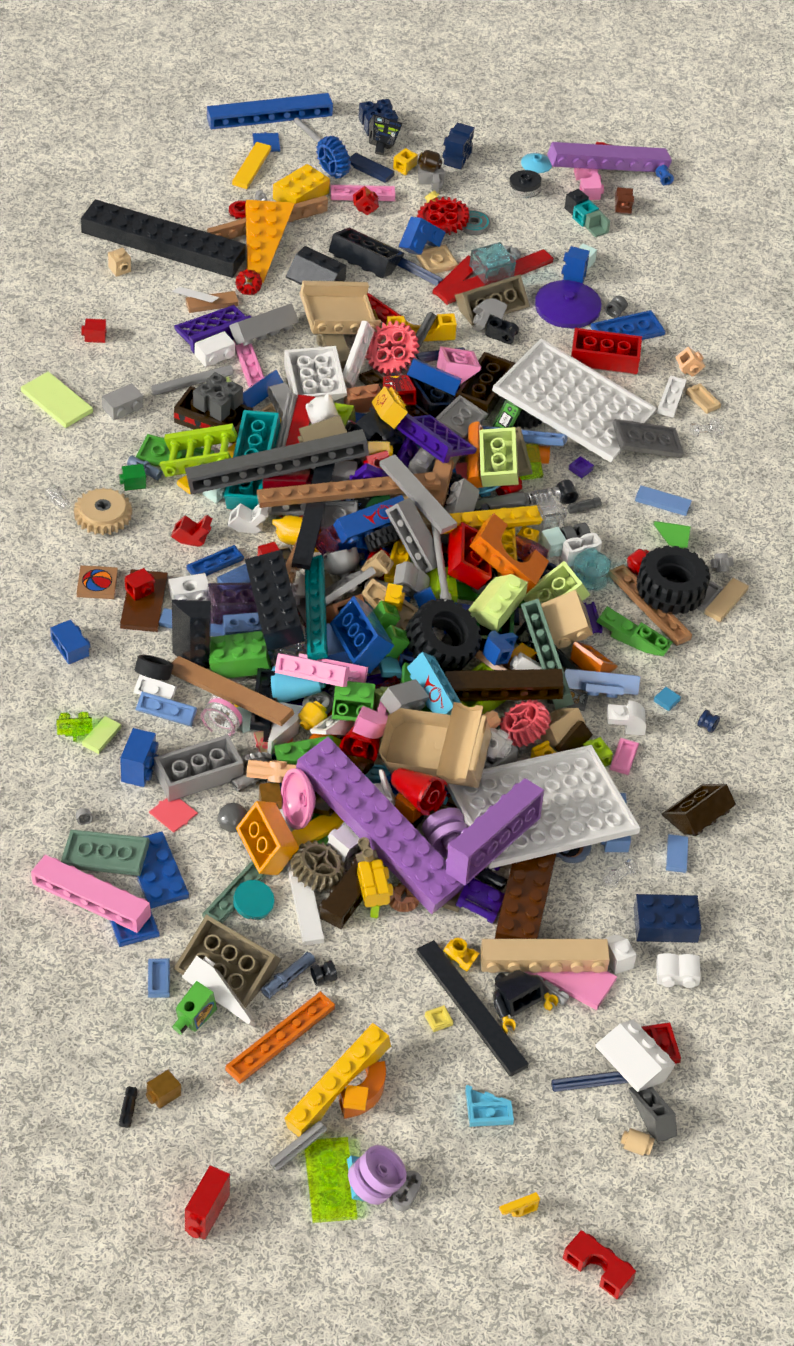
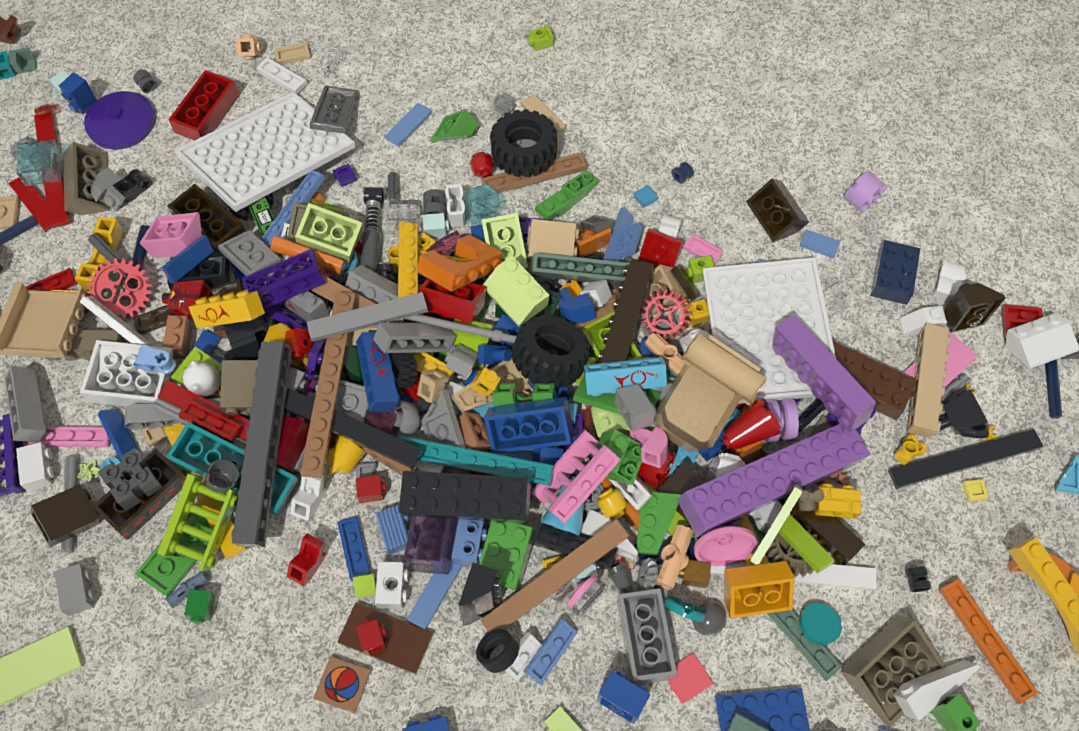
camera: 70 degrees left, 15 degrees up
tan gear [74,488,132,535] -> none
sand blue pin [261,952,316,999] -> none
blue tile [591,310,666,340] -> none
none -> dark brown brick [30,484,101,547]
none -> clear red tile [34,103,56,115]
none -> light blue piece [133,346,176,374]
none -> red tile [178,399,243,444]
none -> dark grey hair [205,459,240,493]
none -> lime tile [353,573,376,598]
none -> dark grey tile [580,215,612,233]
none -> dark grey cone [608,562,633,594]
none -> red tile [638,228,683,269]
none -> teal tile [664,596,706,622]
none -> yellowish green tile [750,485,803,565]
none -> lime tile [778,515,834,574]
none -> lavender brick [844,170,888,213]
none -> dark brown slope [944,283,1006,333]

